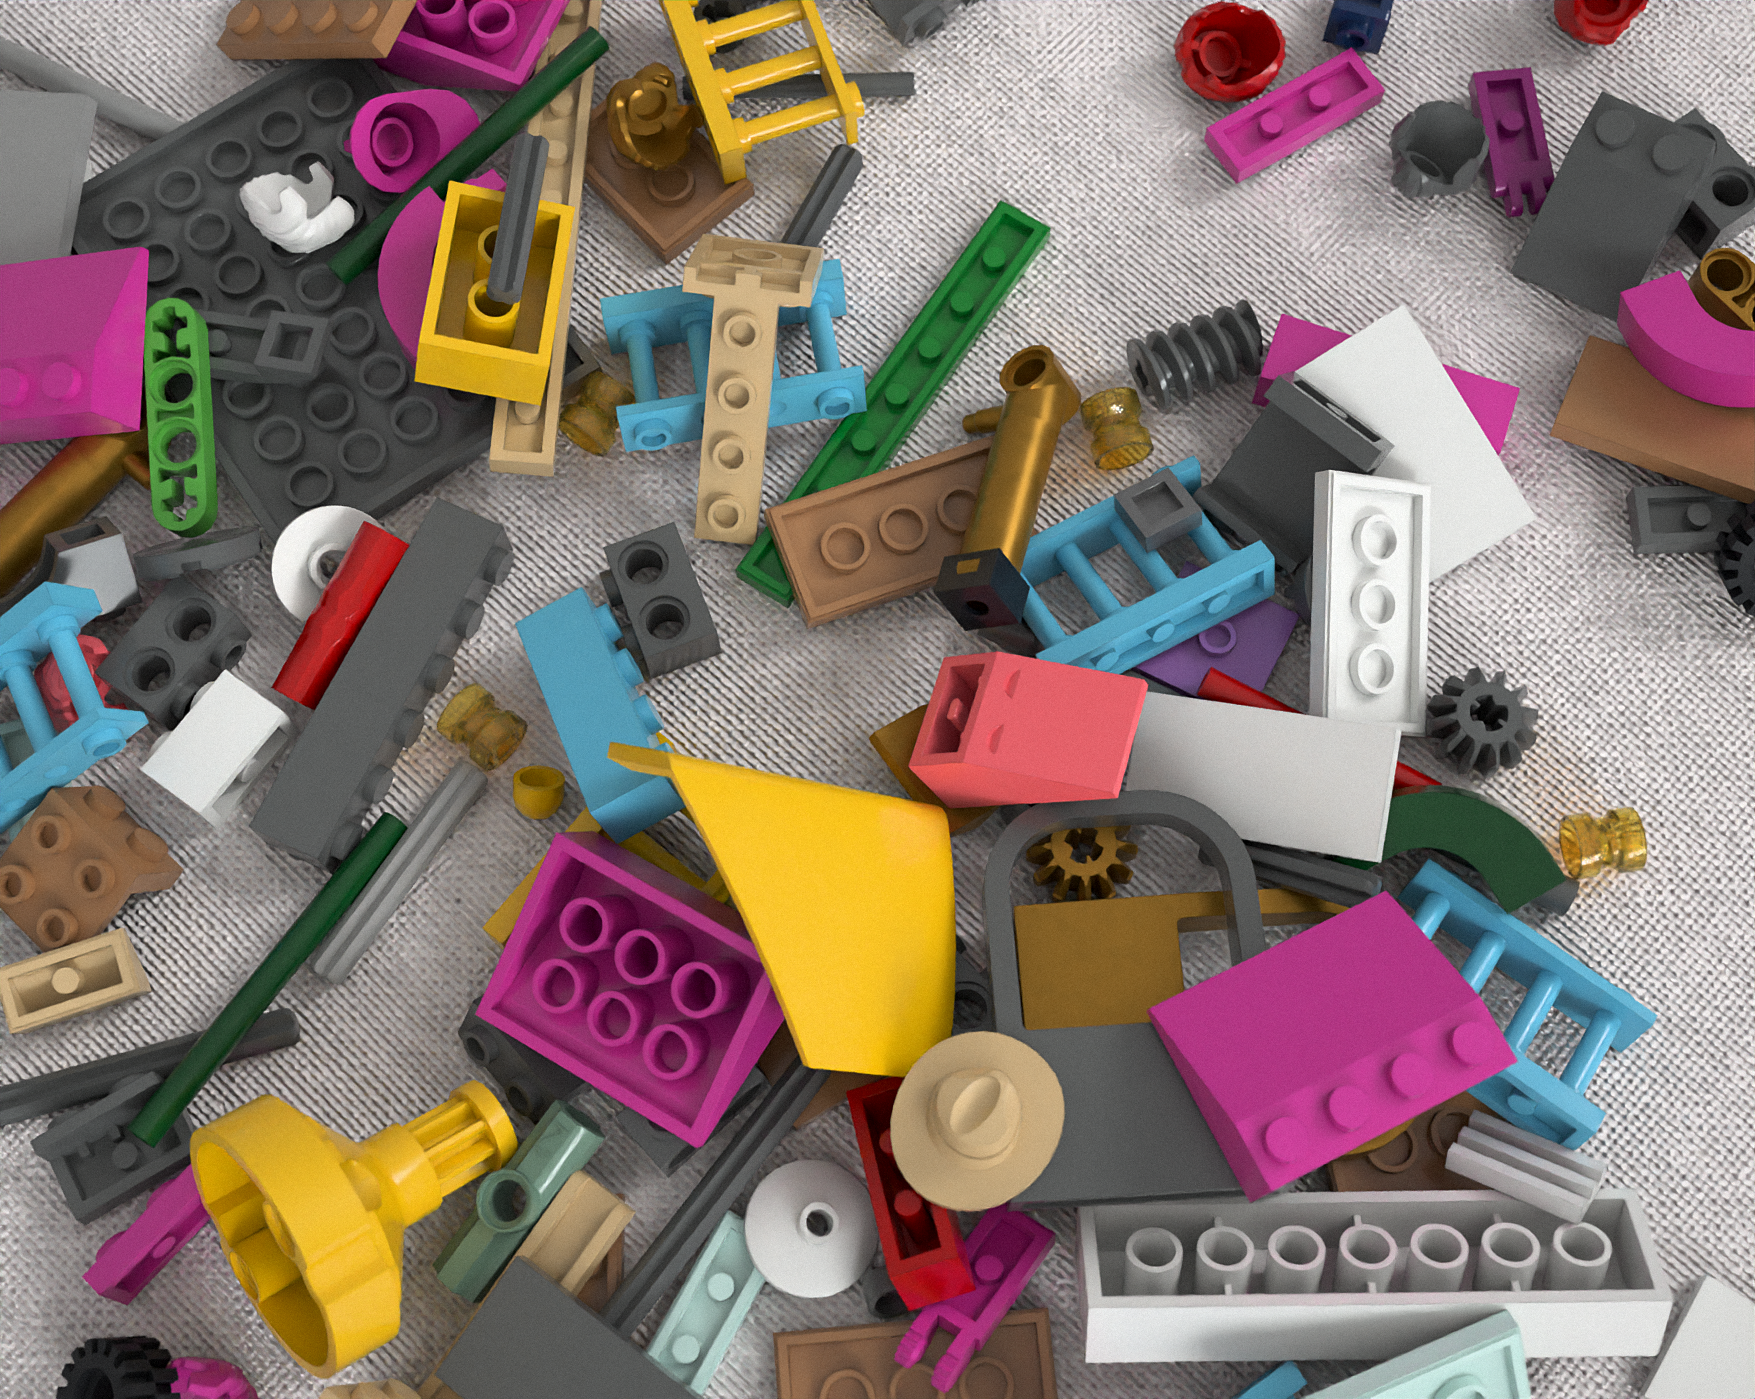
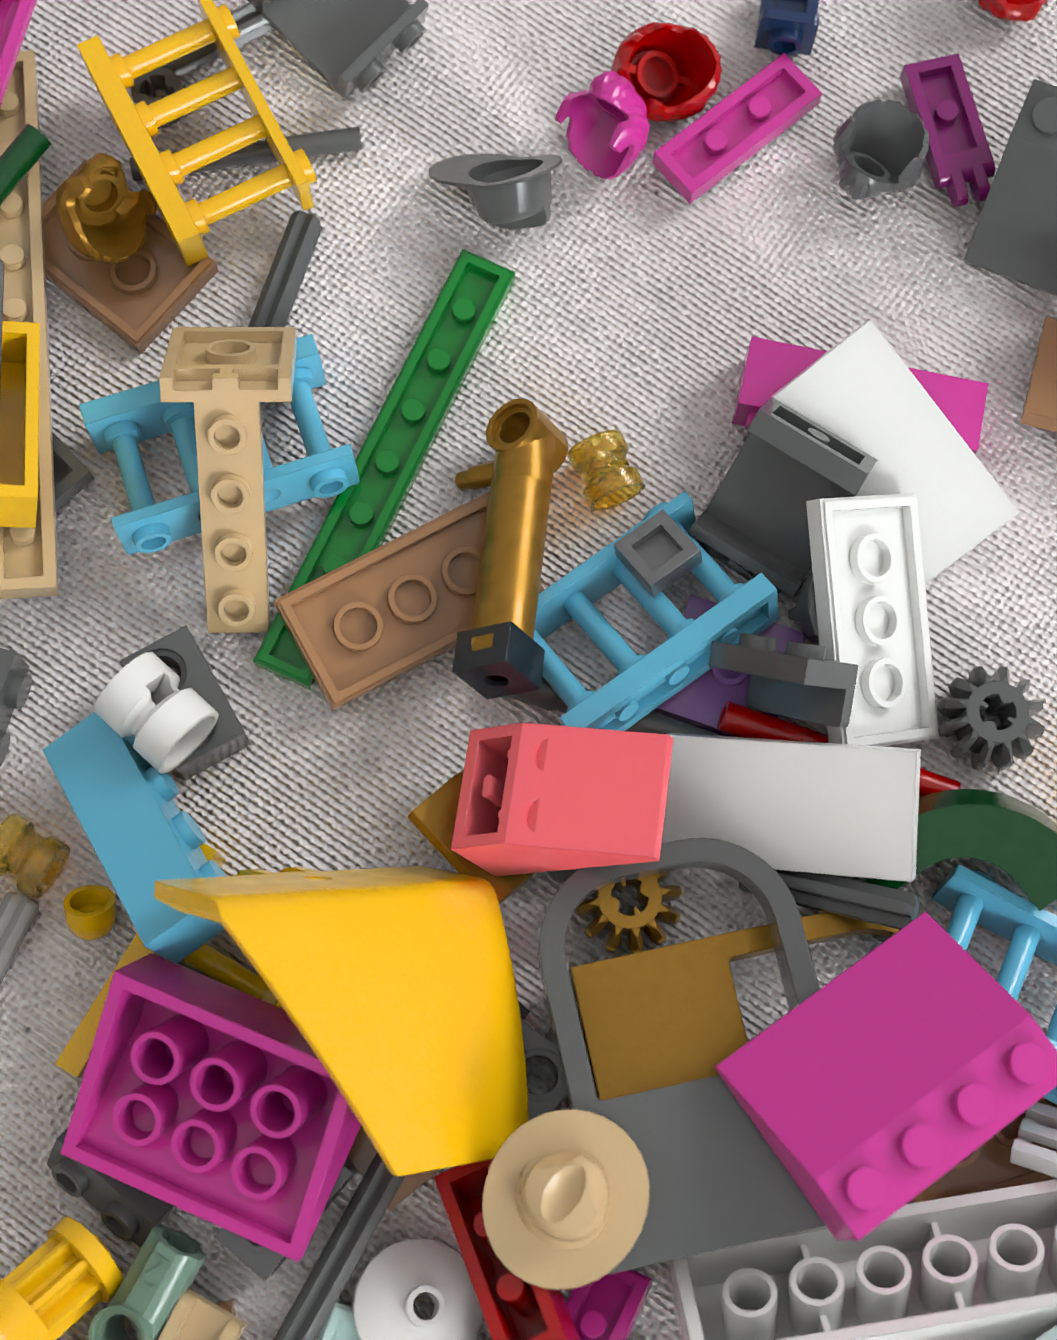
camera: 15 degrees left, 5 degrees up
clear yellow wheel [559,371,636,457] -> none
dark grey piece [1126,299,1263,410] -> none
none -> white wheel [94,652,219,774]
none -> dark grey piece [428,153,563,230]
none -> dark pink hair [555,70,650,180]
none -> dark grey bracket [709,633,859,728]

